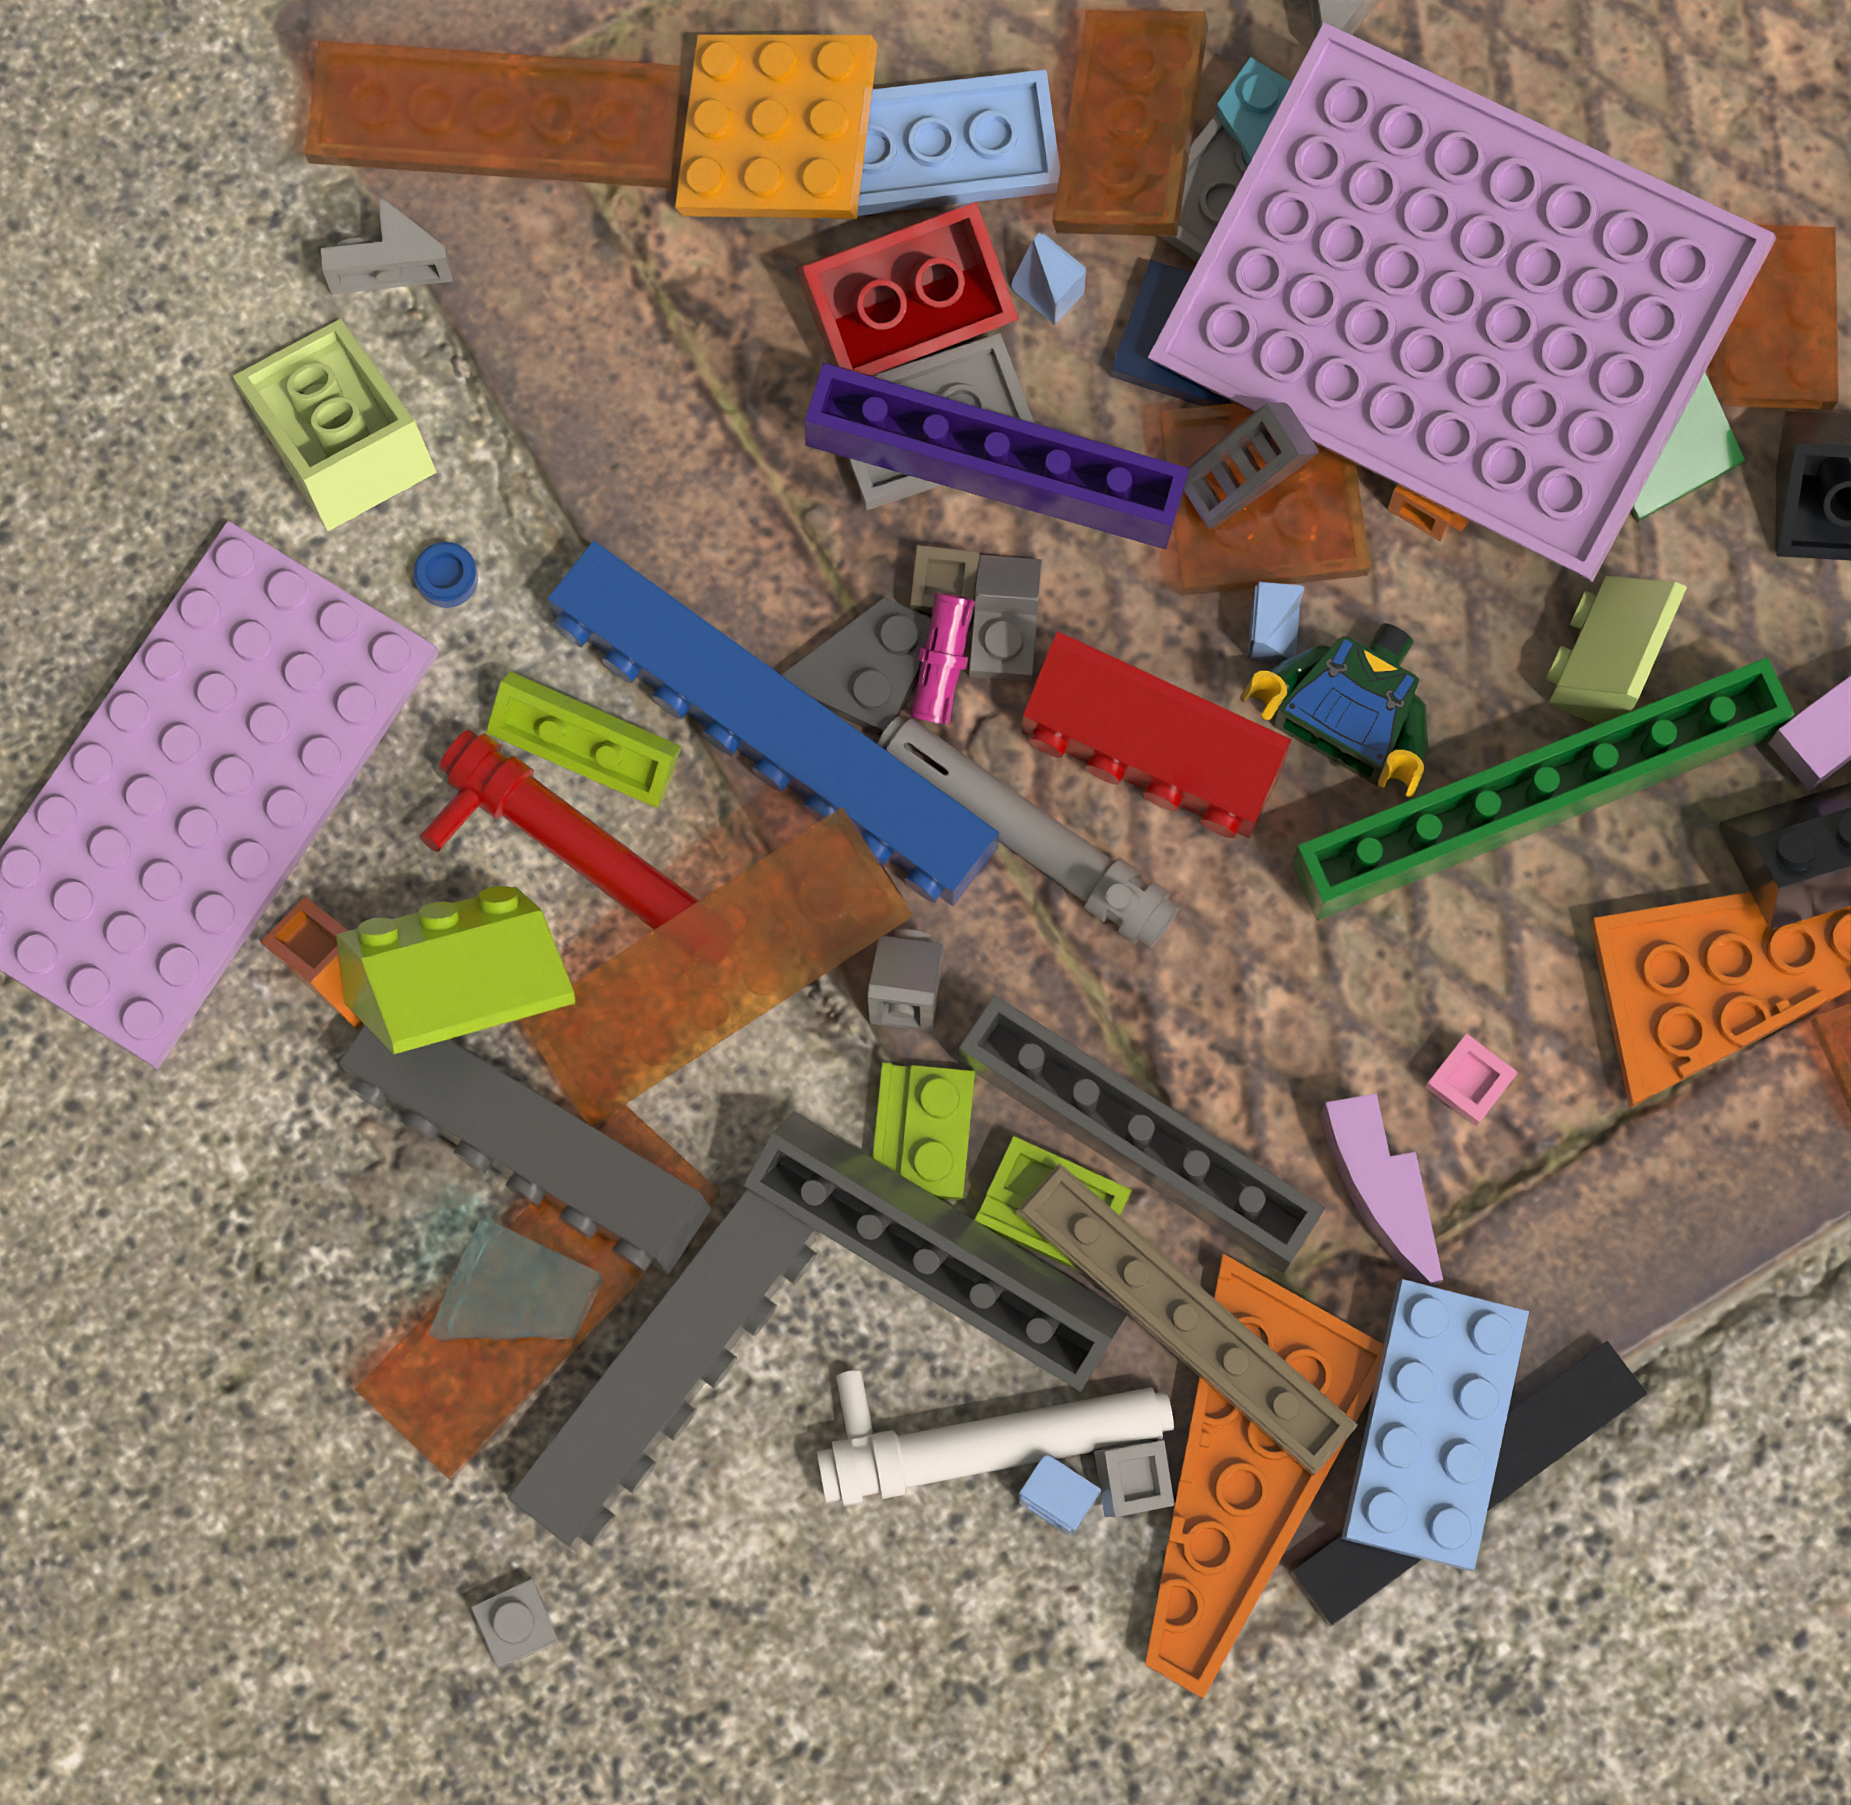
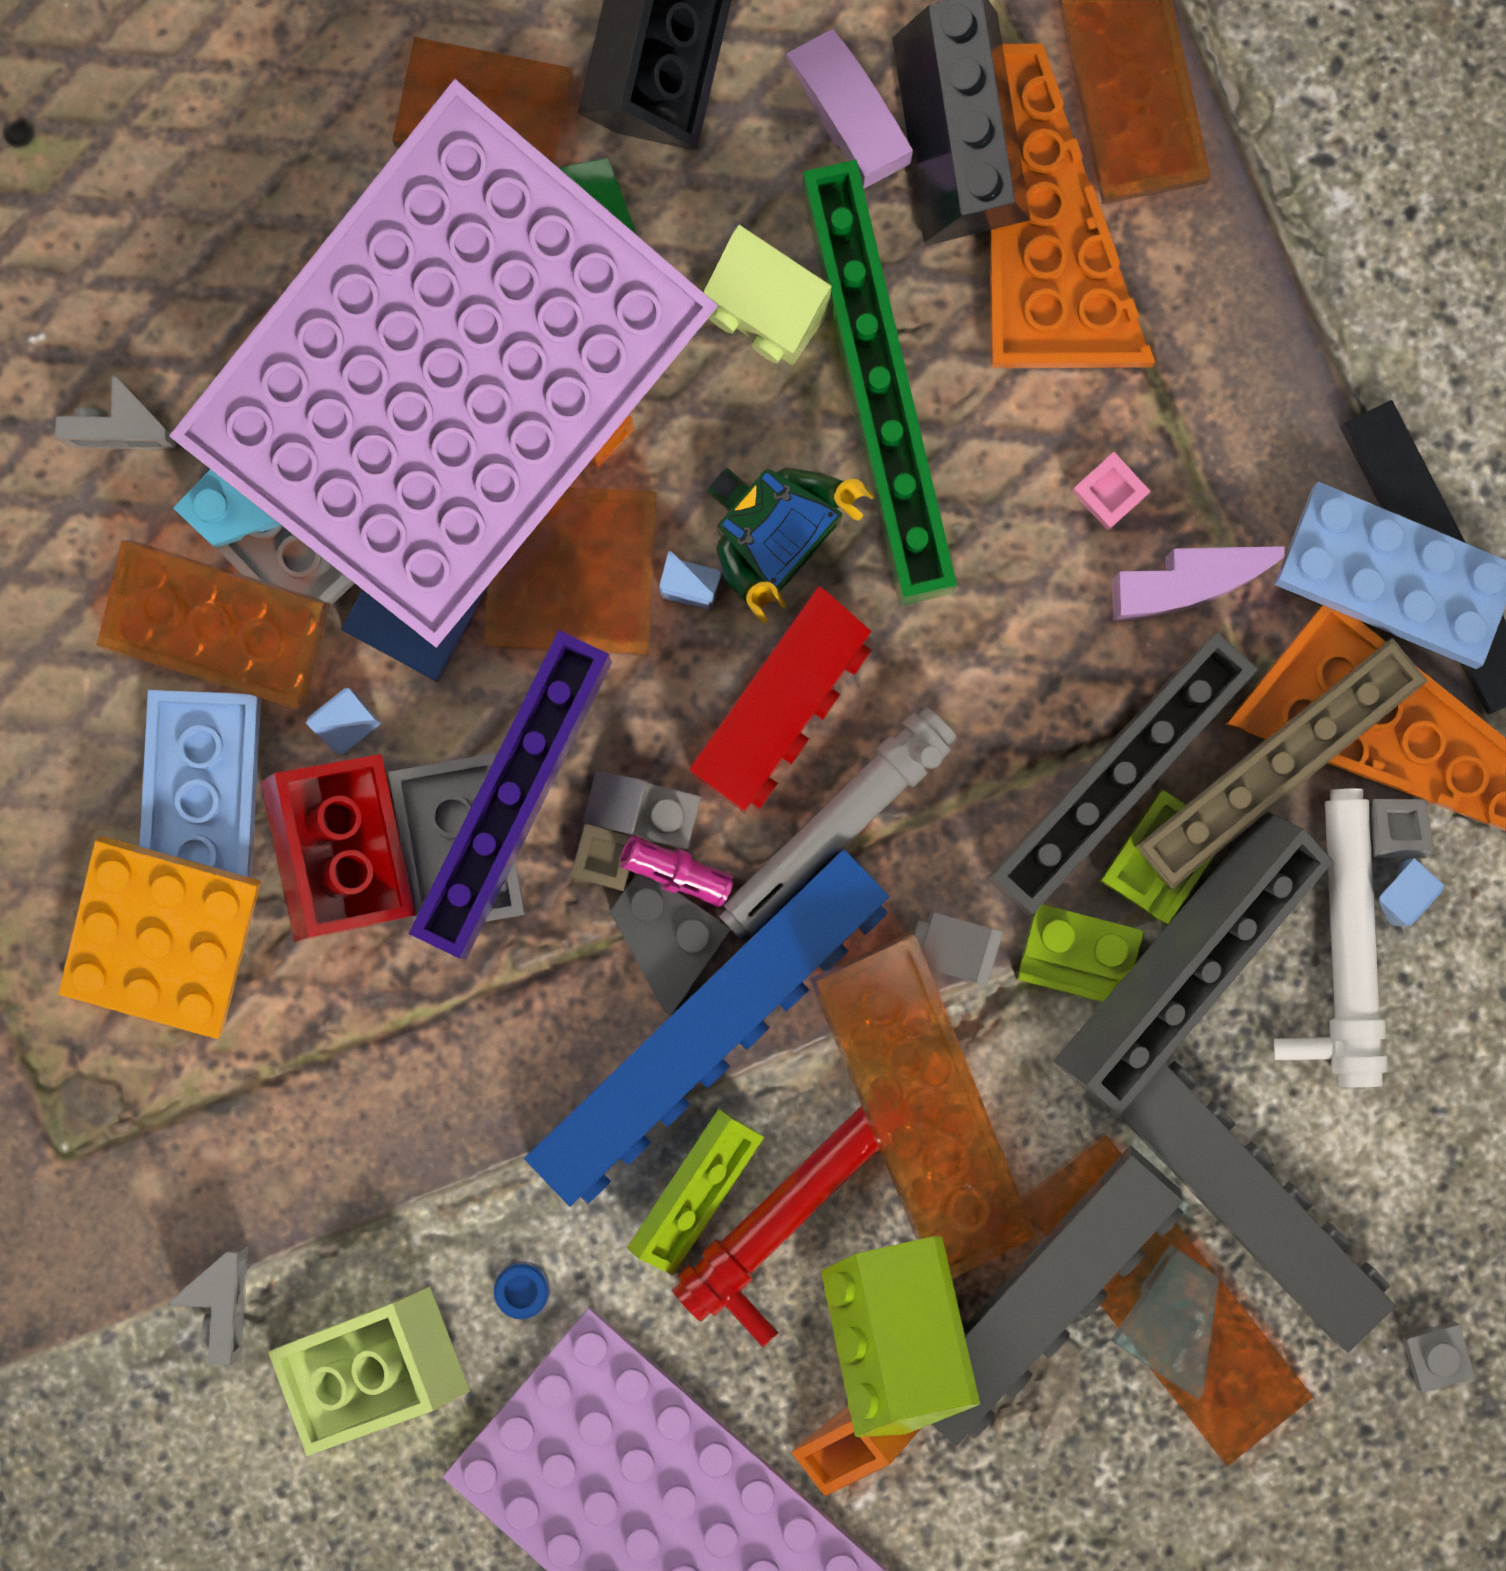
camera: 80 degrees left, 10 degrees up
clear orange plate [305,41,683,189] -> none
flat silver slope [1184,402,1319,529] -> none

